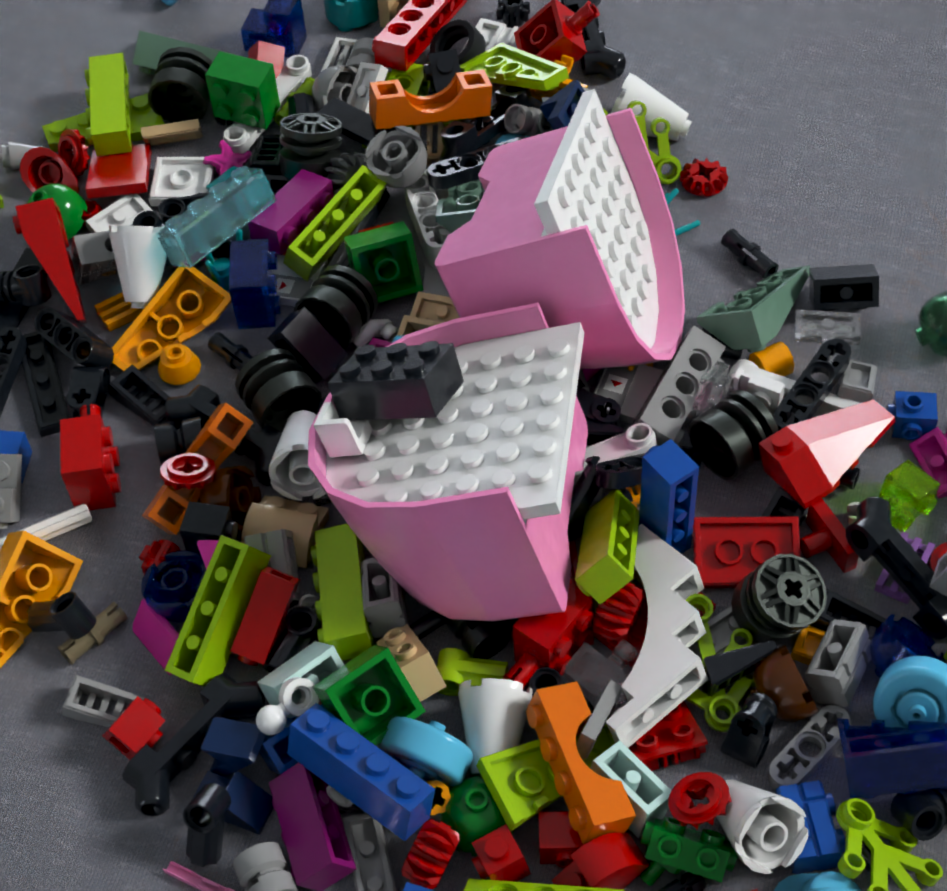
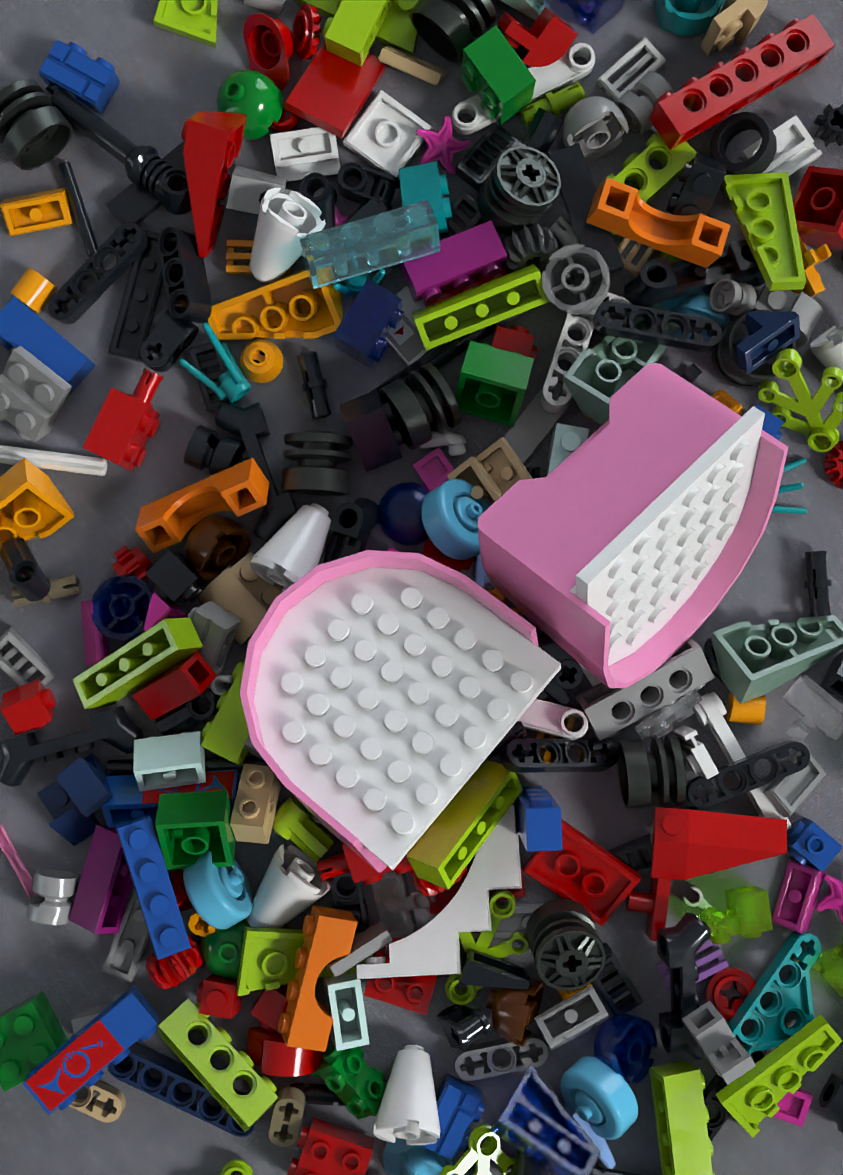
camera: 30 degrees right, 35 degrees up
red gear [160,453,216,491] -> none
black piece [183,783,231,867] -> none
white plate [256,677,319,735] -> none
white panel [313,402,373,457] -> none
black brick [328,341,464,420] -> none
white plate [346,62,388,114] -> none
red gear [668,772,732,830] -> none
none -> teal plant [179,322,252,402]

